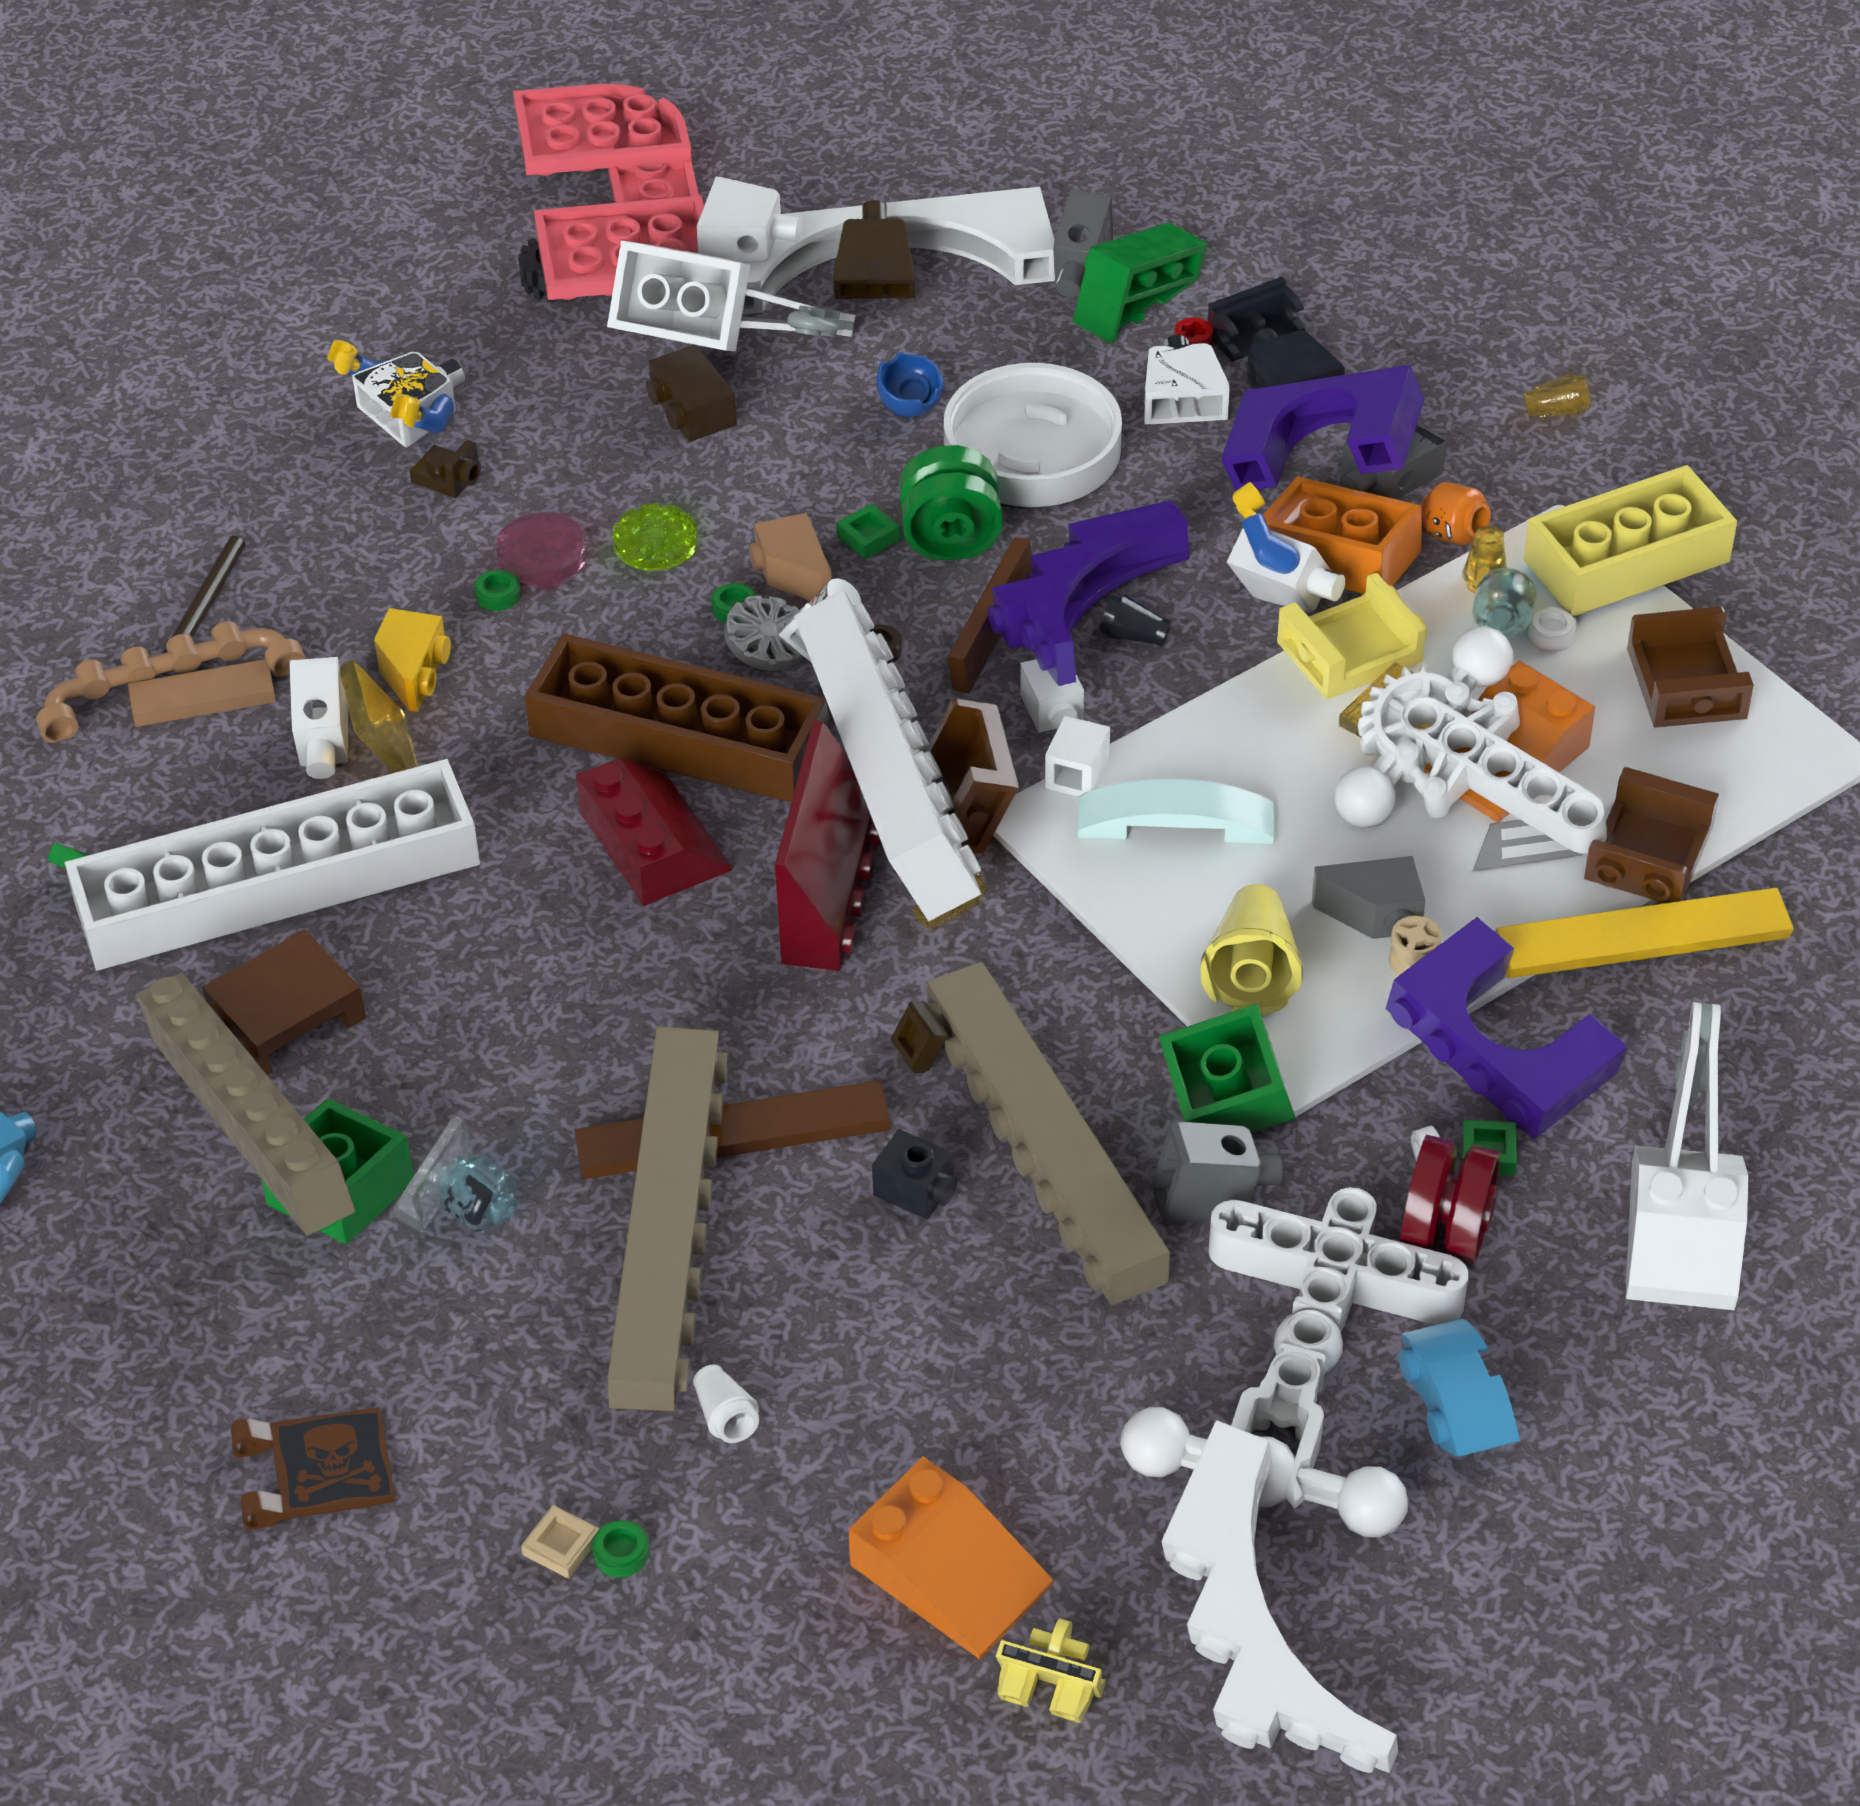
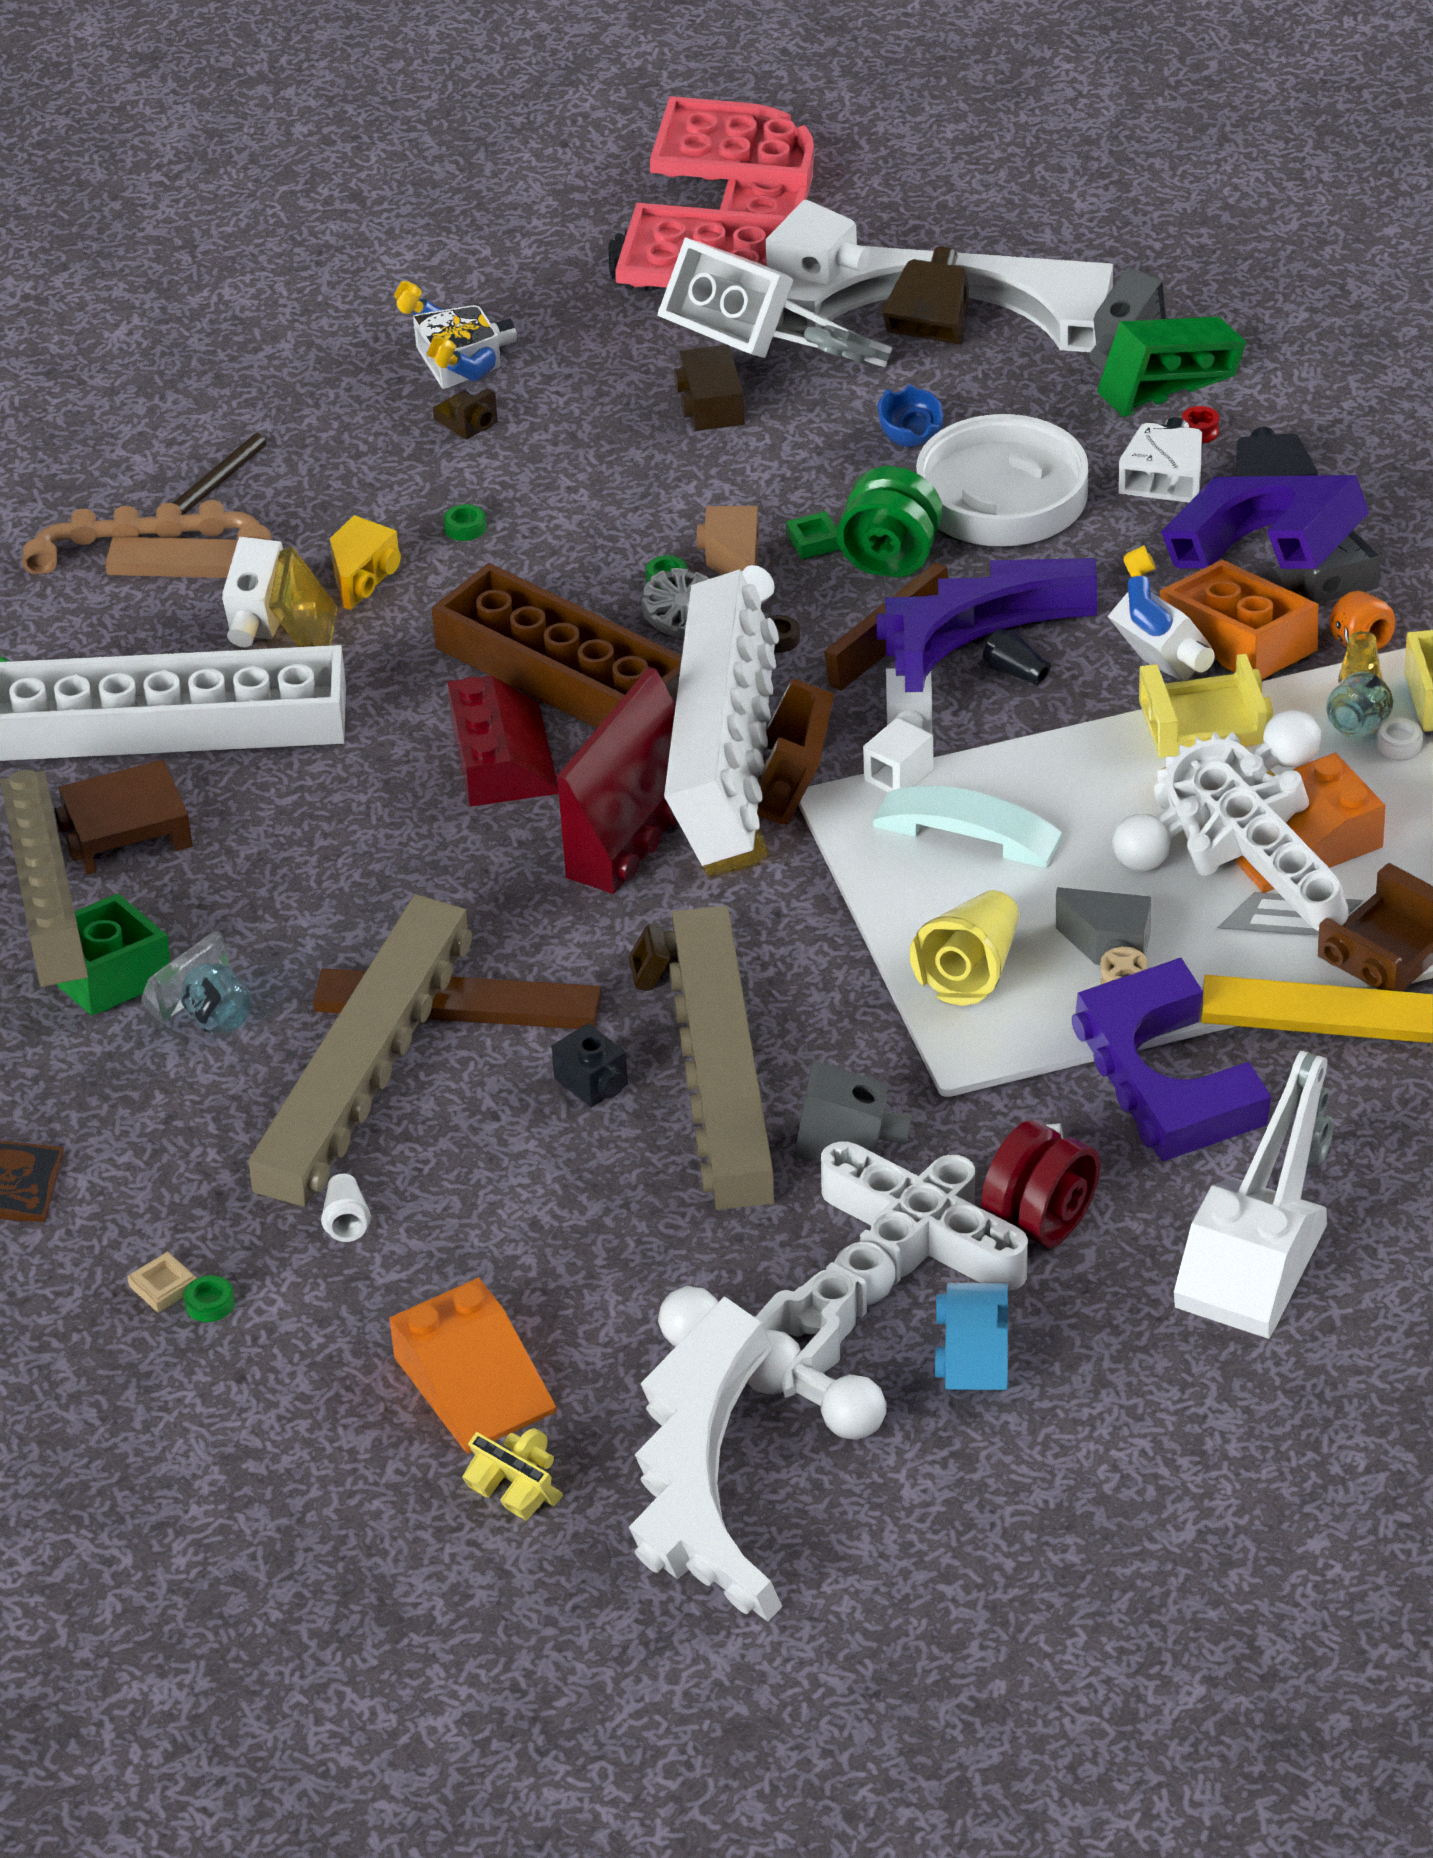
camera: 20 degrees right, 5 degrees down
clear pink tile [496,512,588,591] -> none
clear neon green wheel [613,503,698,571] -> none
green brick [1158,1004,1296,1134] -> none
black hinge [1208,276,1306,362] -> none
green plate [1461,1120,1517,1176] -> none

